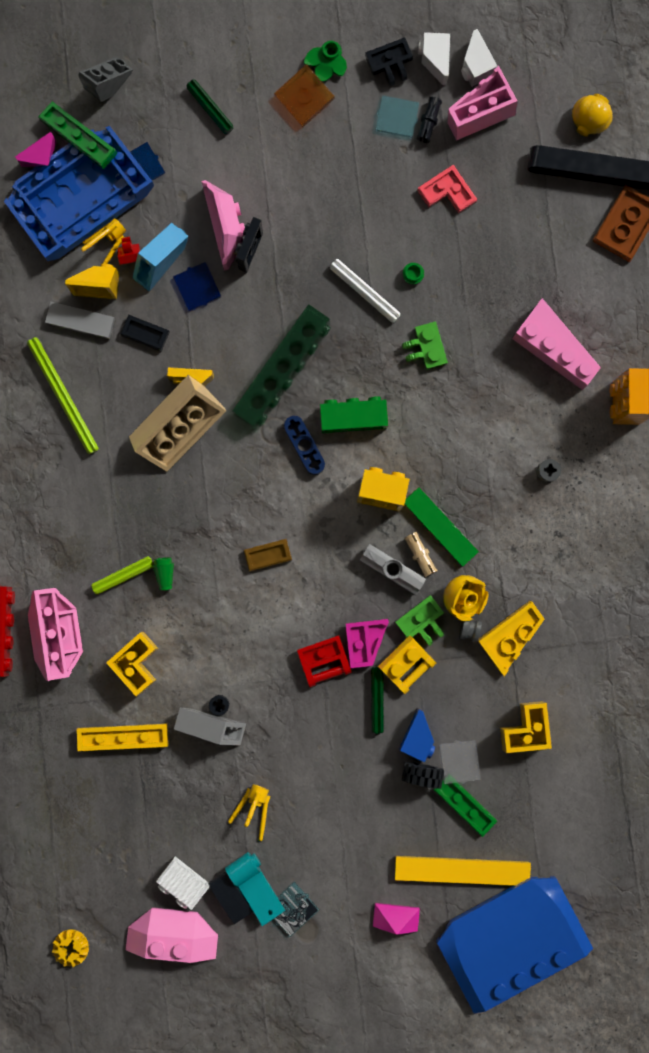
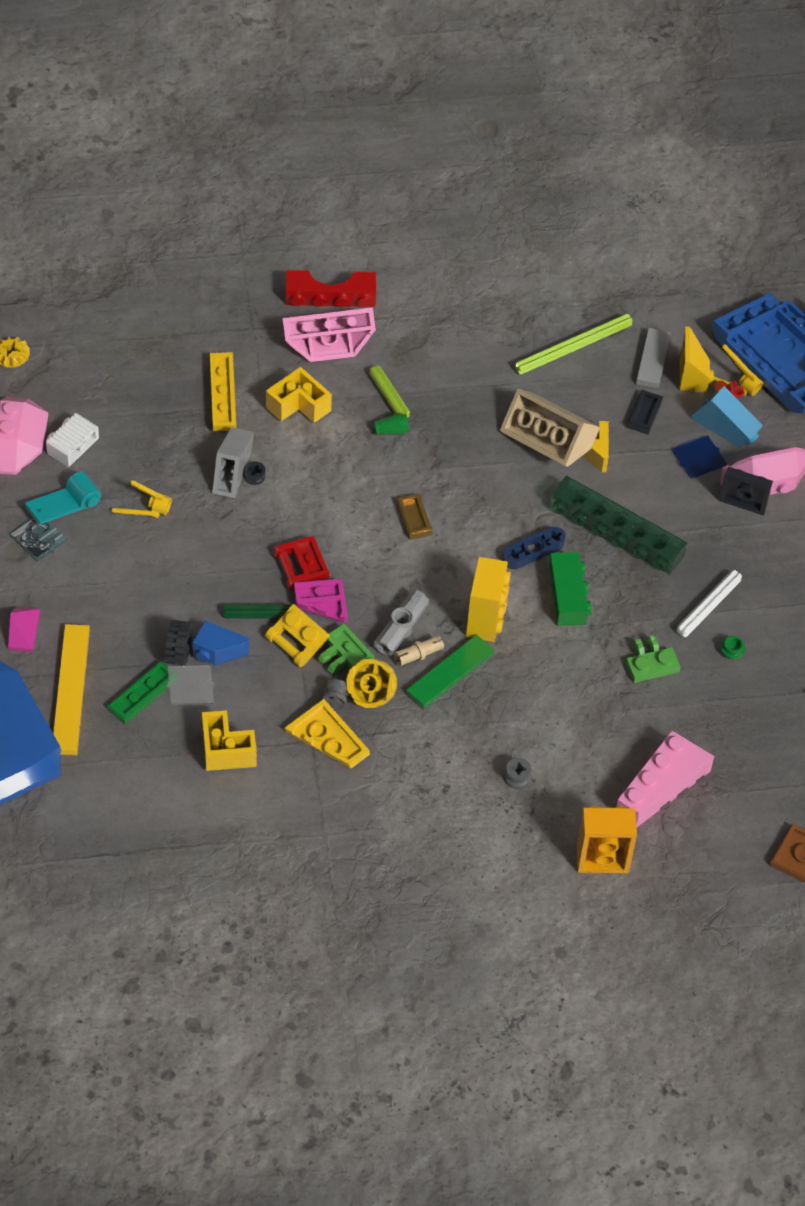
camera: 90 degrees right, 30 degrees down
black slope [208,872,253,924] -> none

